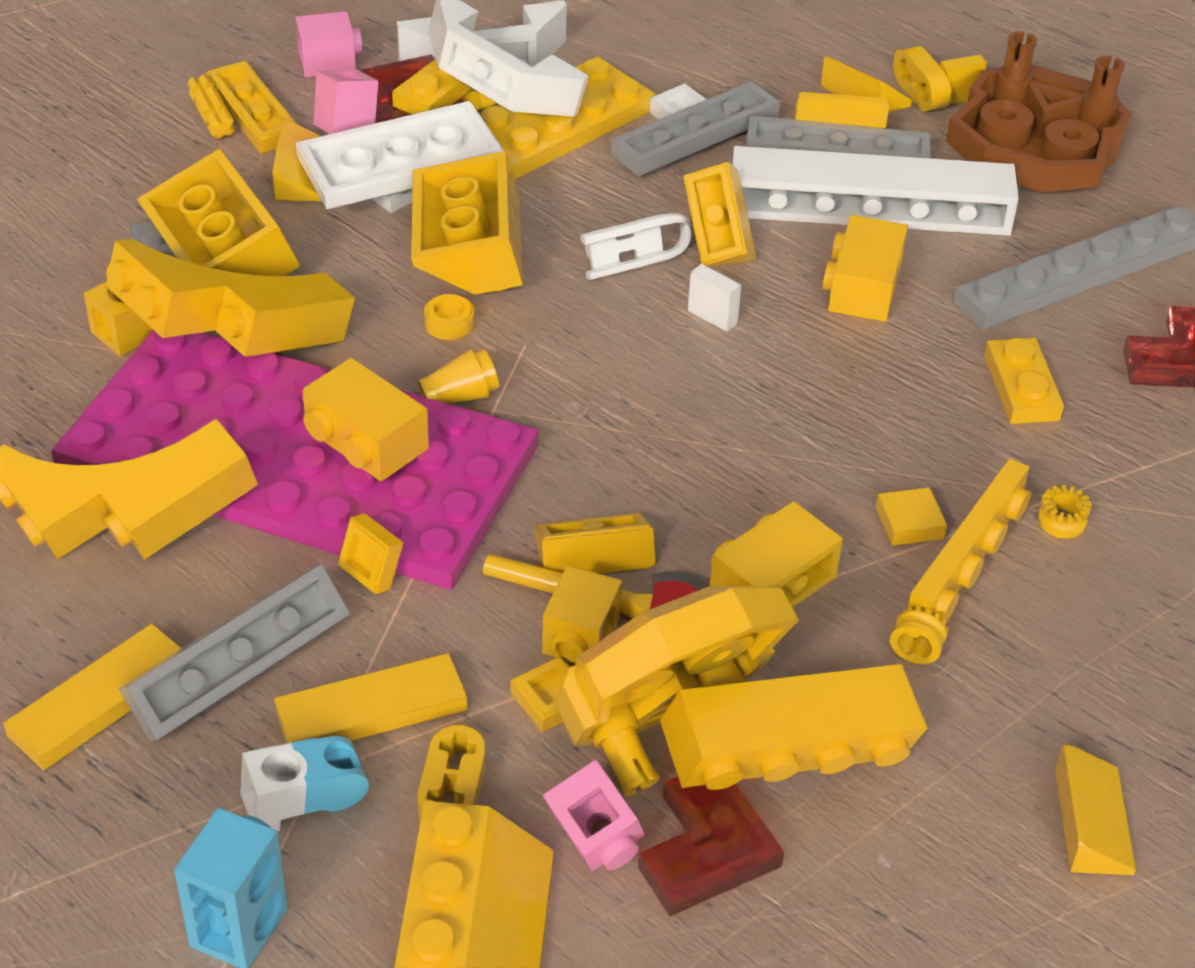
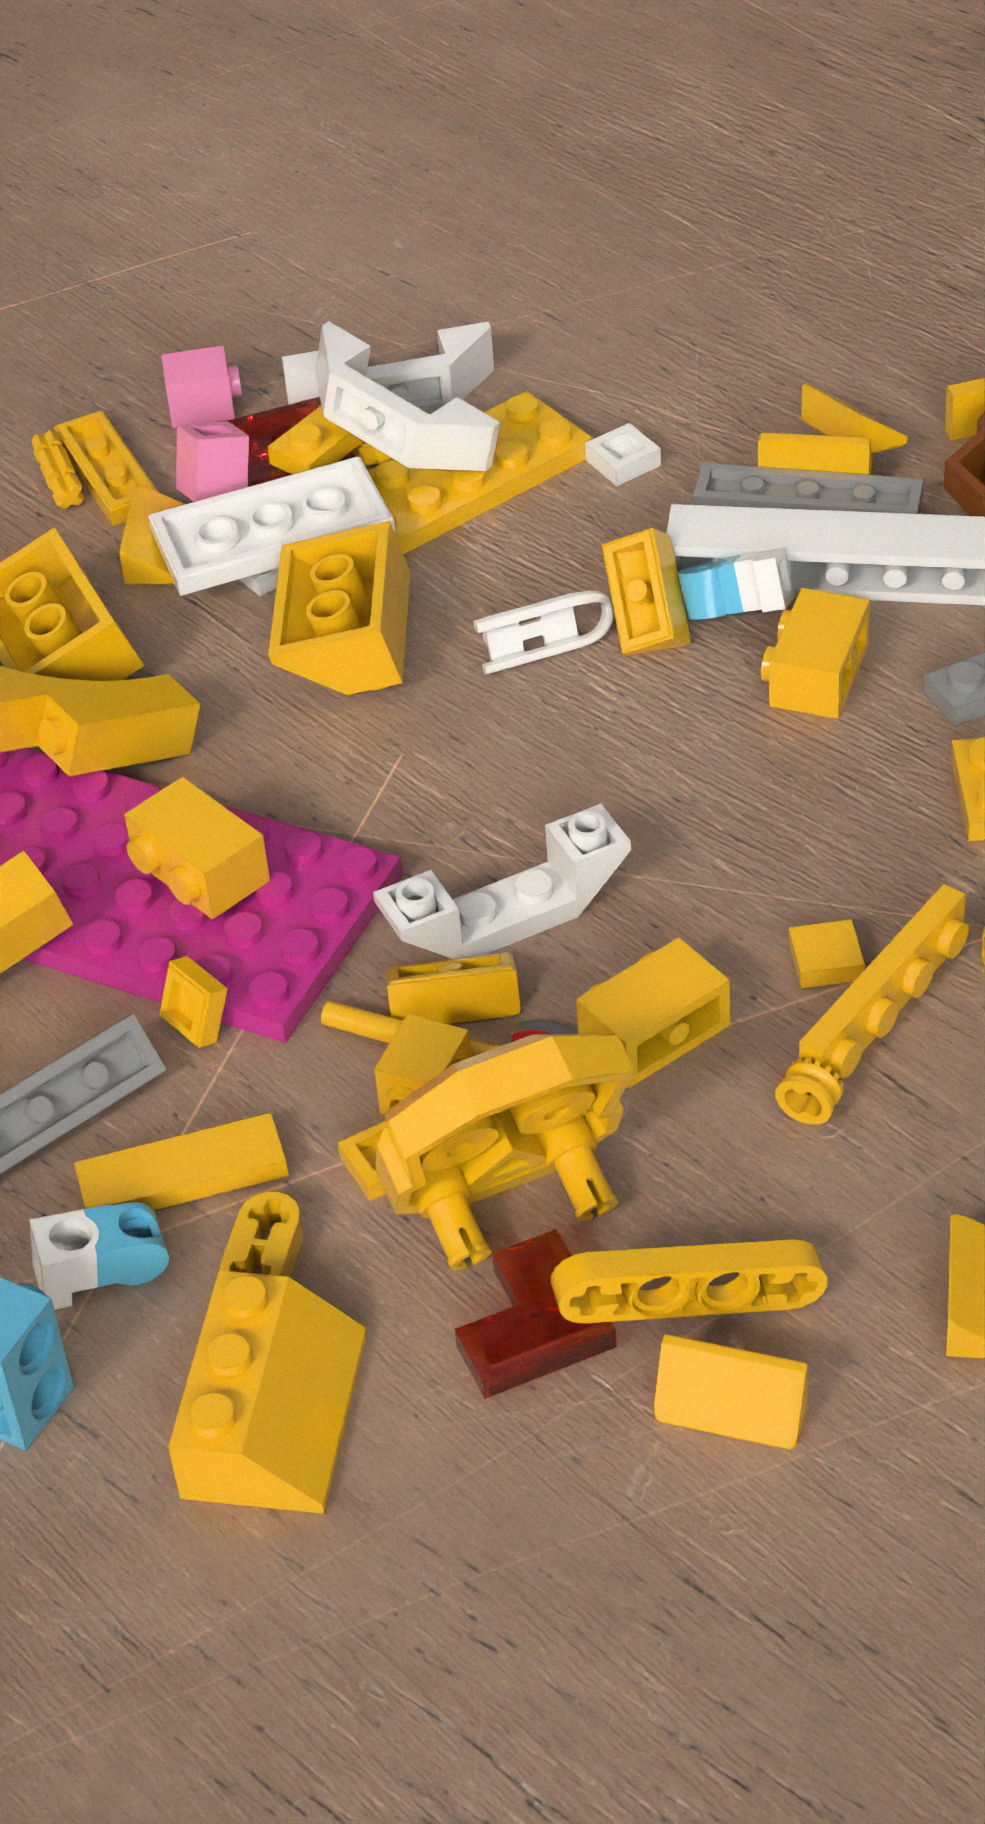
camera: 10 degrees right, 0 degrees up
yellow cone [418,349,500,404] -> none
yellow tile [424,294,474,340] -> none
bright pink brick [542,759,645,872] -> none
light grey plate [611,81,780,177] -> none
yellow brick [660,664,928,790] -> none
white tile [688,264,741,332] -> none
yellow beam [893,46,951,112] -> none
none -> white slope [373,803,631,959]
none -> yellow beam [551,1239,828,1324]
none -> yellow slope [654,1334,808,1450]
none -> leg [678,547,795,620]

